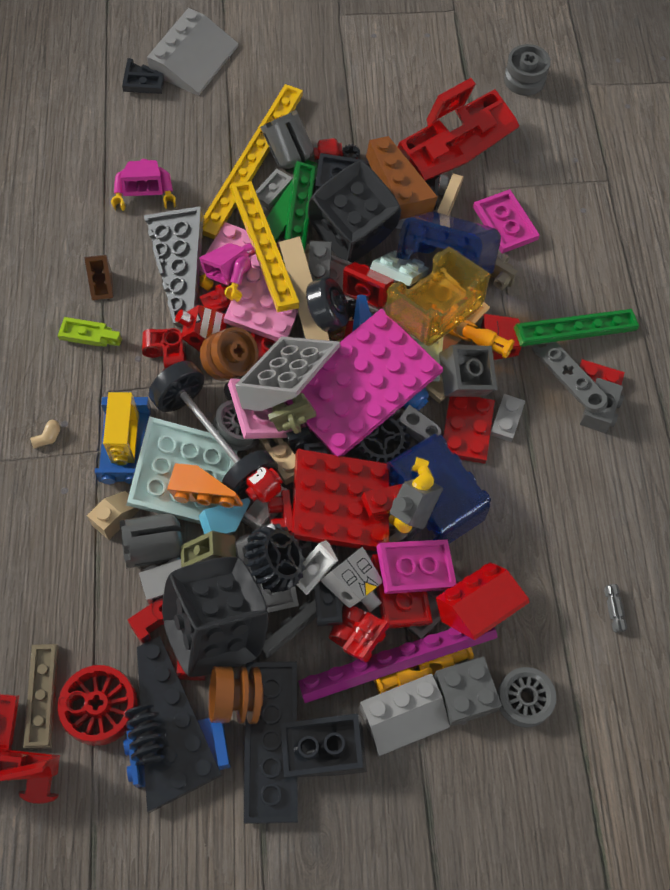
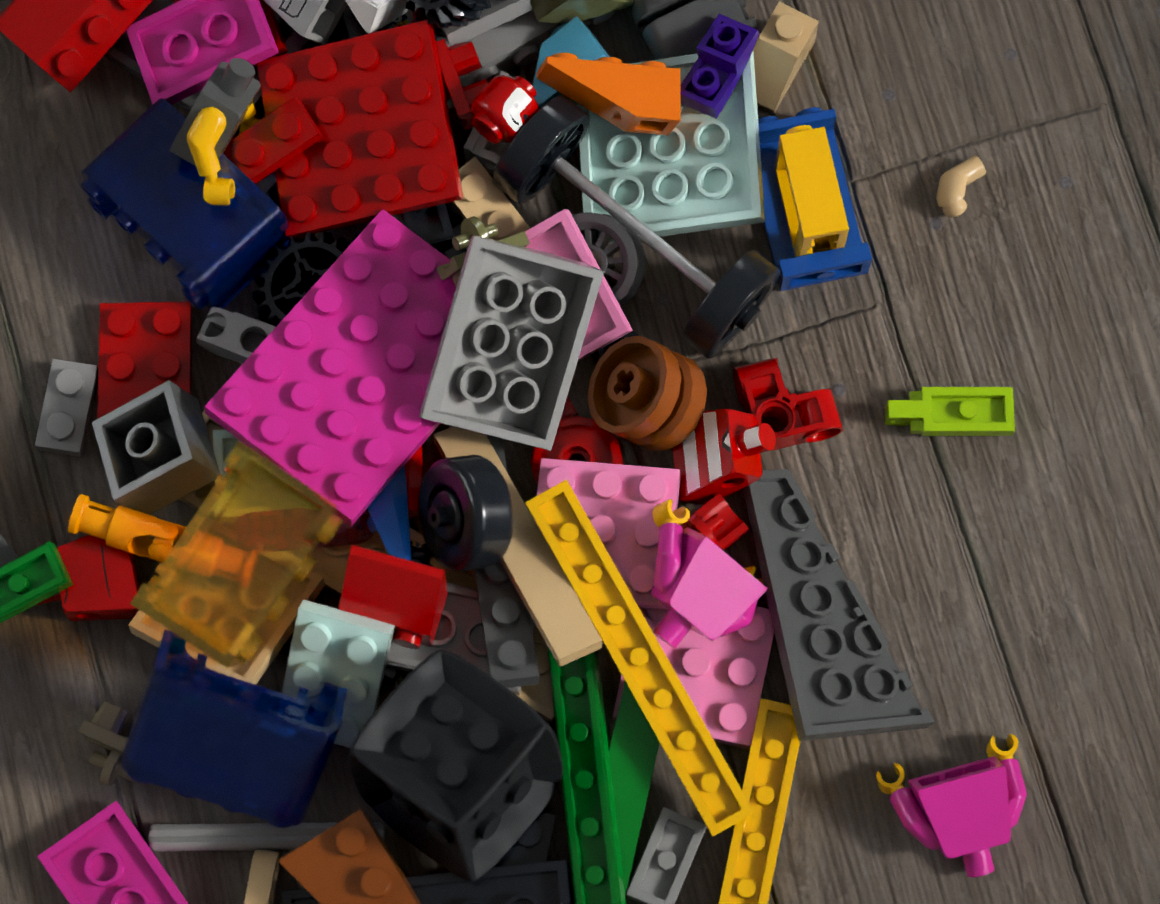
camera: 170 degrees right, 10 degrees up
reddish brown slope [84,255,114,300] -> none
none -> dark purple slope [681,14,759,119]

